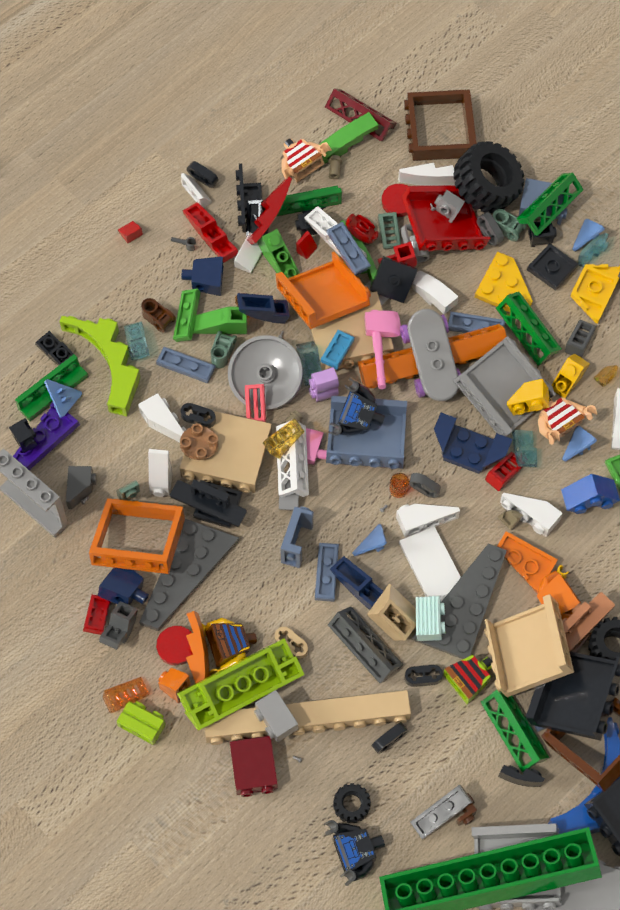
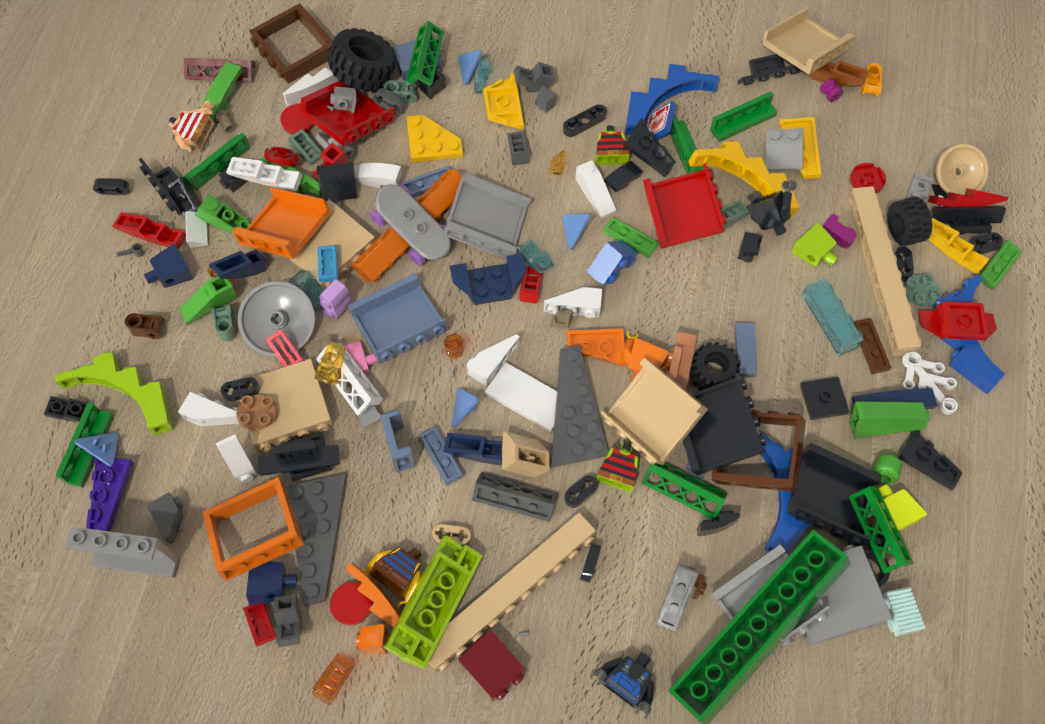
camera: 35 degrees left, 0 degrees up
black brick [9,418,37,453] -> none
sand green slope [116,481,140,500] -> none
lime brick [117,701,166,745] -> none
red slope [118,221,143,243] -> none
clear light blue slope [124,321,150,360] -> none
sand blue tile [156,347,215,384] -> none
bright green tile [173,289,201,342] -> none
white slope [181,173,212,208] -> none
red slope [247,176,292,245] -> none
light grey brick [254,690,298,743] -> none
red slope [296,231,317,259] -> none
sand blue tile [326,222,371,276] -> none
torso [328,378,385,436] -> none
black tyre [333,783,371,823] -> none
bright pink piece [364,310,401,389] -> none
dark grey beam [409,473,441,498] -> none
light aqua brick [416,596,445,641] -> none
green fence [496,292,562,366] -> none
yellow slope [507,379,549,416] -> none
black plate [527,243,578,291] -> none
torso [538,397,598,445] -> none
yellow slope [551,354,590,398] -> none

